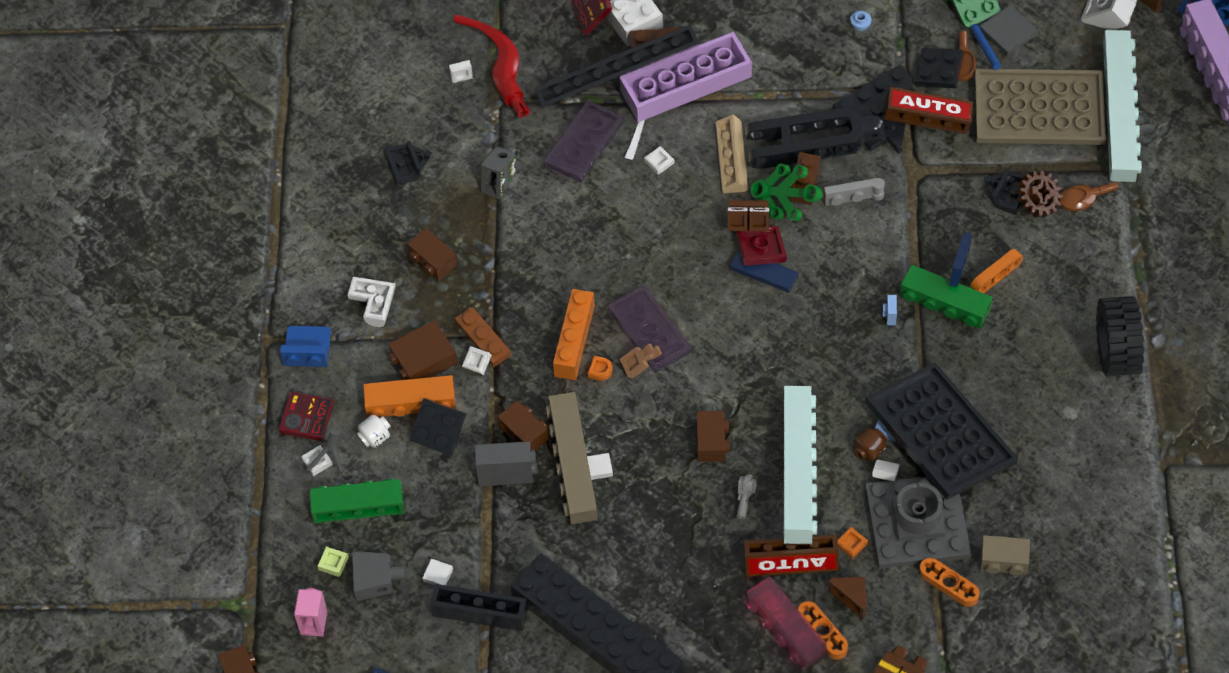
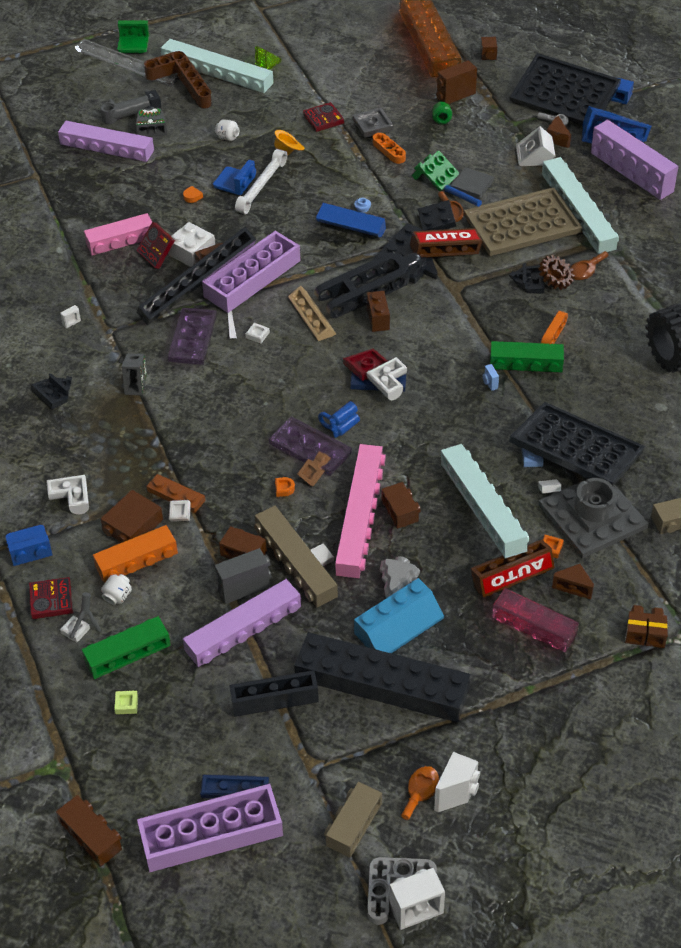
camera: 25 degrees left, 10 degrees down
bright pink brick [294,588,328,636] -> none
dark grey torso [352,552,406,601] -> none
reddish brown brick [407,228,457,281] -> none
black plate [409,398,467,456] -> none
white tile [422,559,453,586] -> none
red animal [454,15,530,118] -> none
orange brick [553,289,595,380] -> none
reddish brown hips [728,199,769,231] -> none
light grey plate [736,474,757,519] -> none
green plant [750,164,822,221] -> none
orange beam [798,601,848,660] -> none
light grey plate [824,178,885,206] -> none
reddish brown head [853,428,887,461] -> none
orange beam [919,558,980,607] -> none
dark blue tile [949,232,972,287] -> none
none -> lavender brick [183,579,301,667]
none -> blue brick [316,203,386,237]
none -> blue piece [318,401,360,438]
none -> bright pink brick [335,444,386,578]
none -> dark azure slope [354,578,444,653]
none -> white brick [367,357,407,400]
none -> light grey rock [380,556,420,598]

